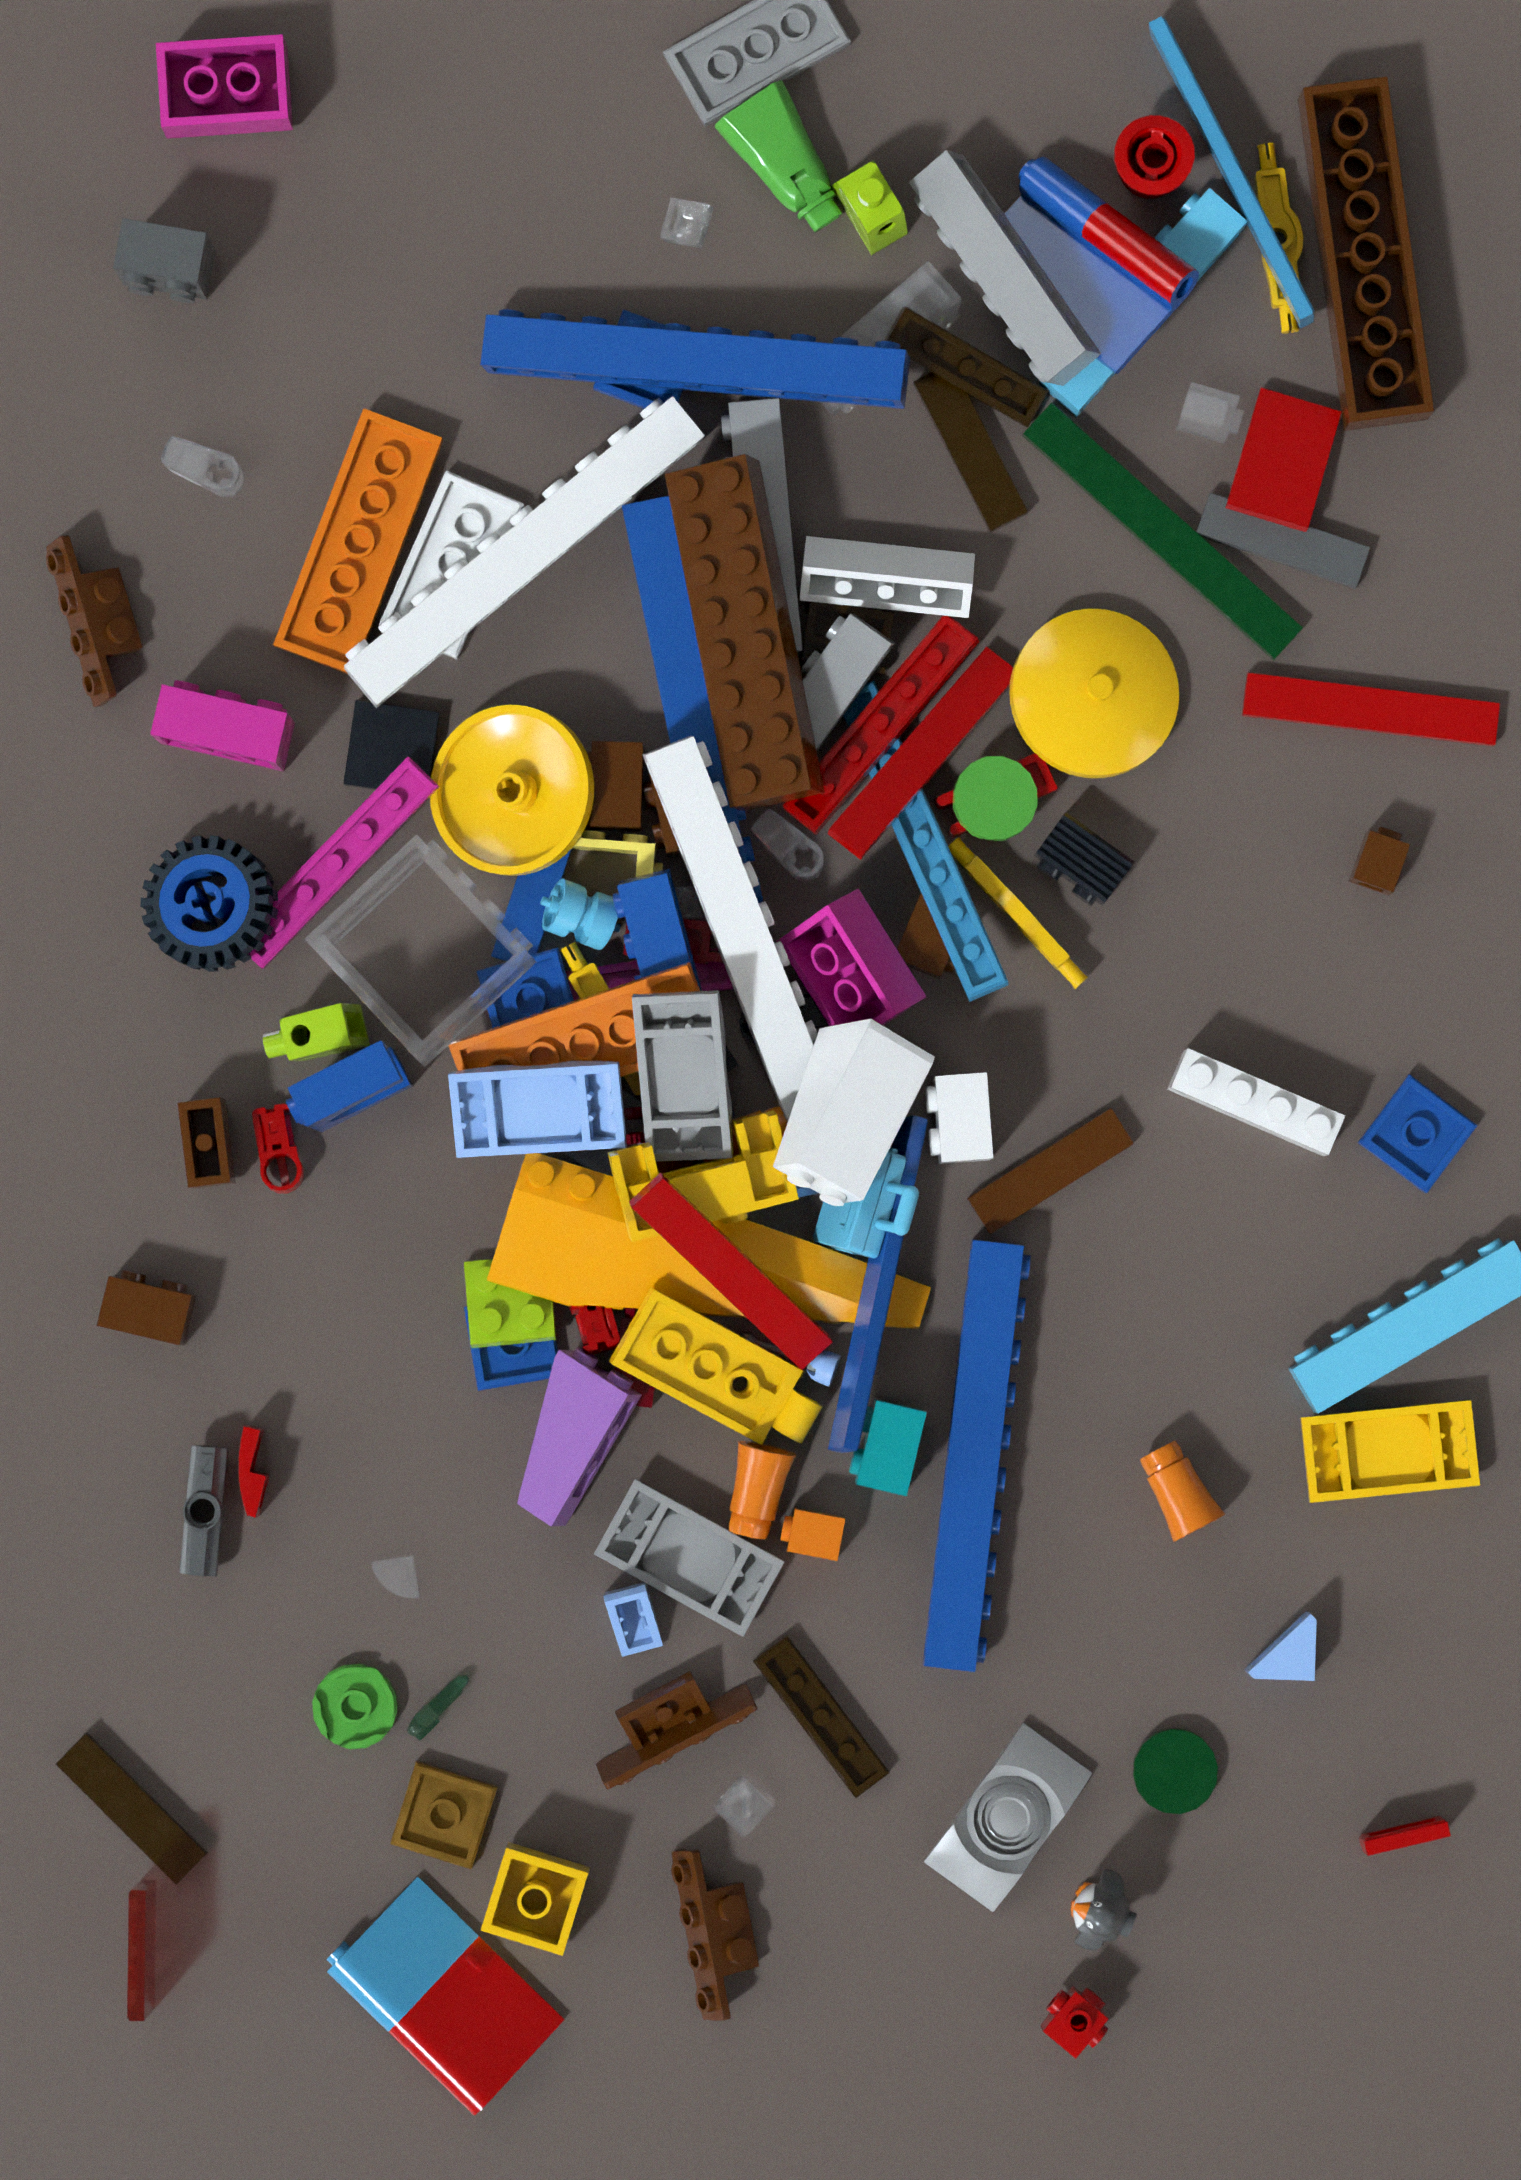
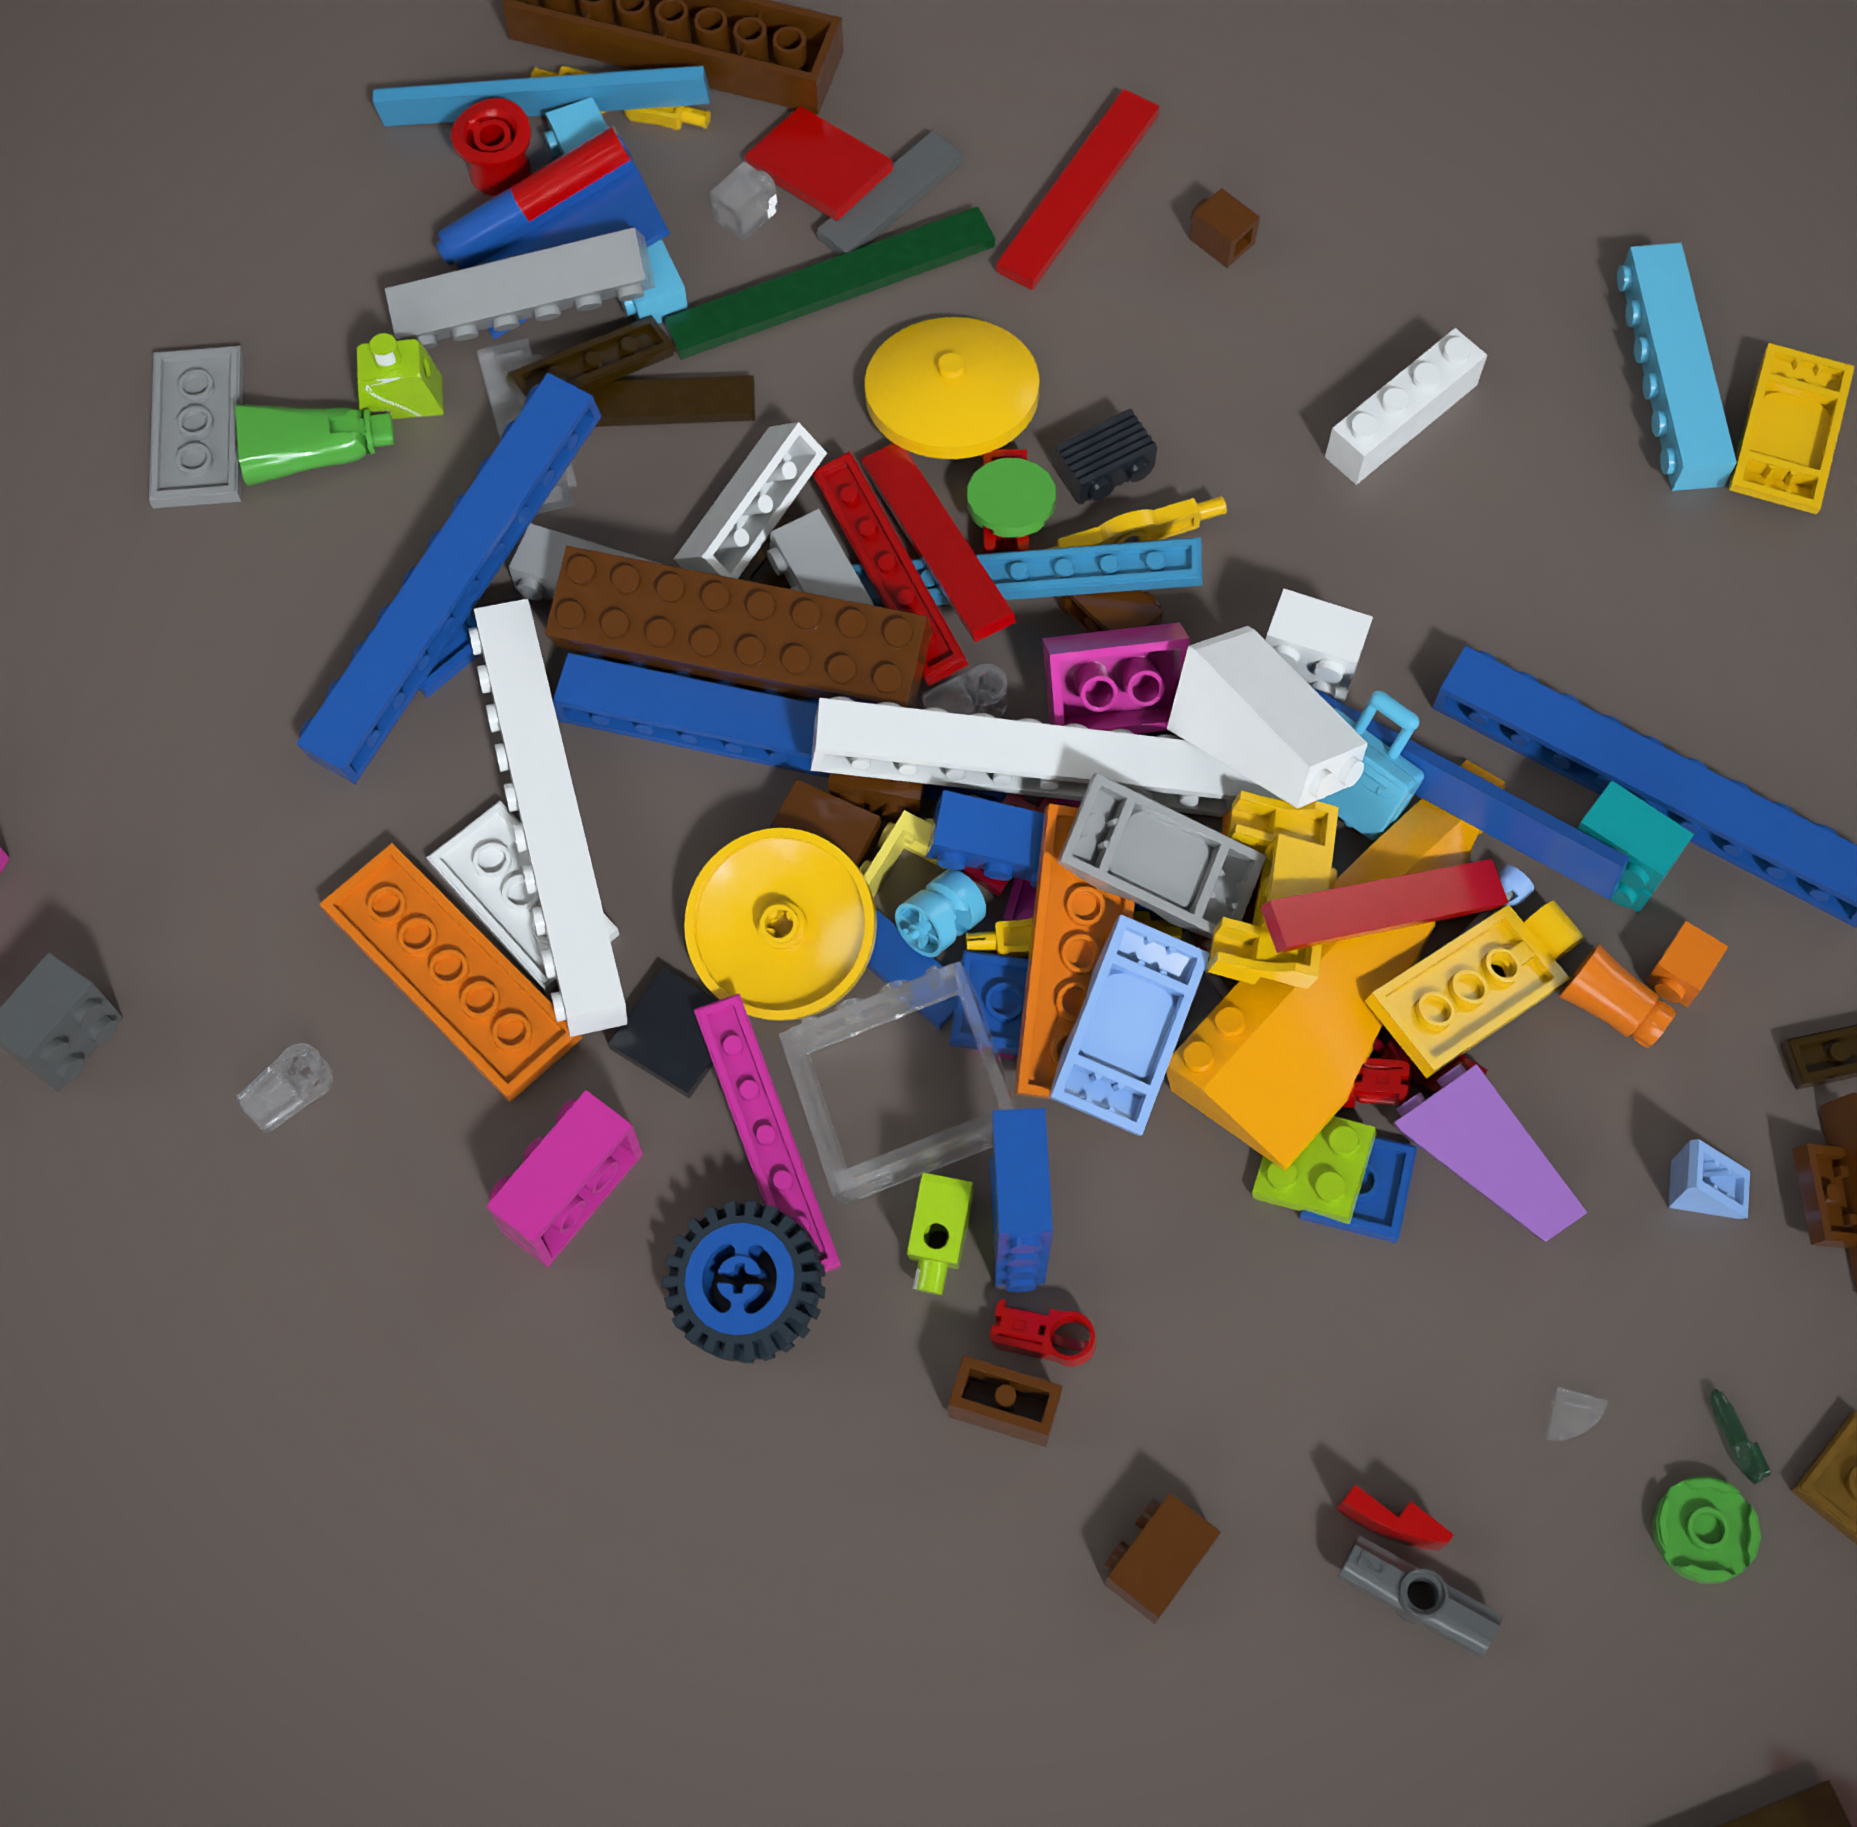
camera: 65 degrees left, 20 degrees down
reddish brown bracket [46,535,143,707] -> none
light grey slope [594,1479,785,1637] -> none
clear tile [660,197,714,248] -> none
reddish brown tile [967,1108,1134,1234] -> none
orange plant [1140,1441,1226,1542] -> none
blue tile [1357,1074,1478,1193] -> none

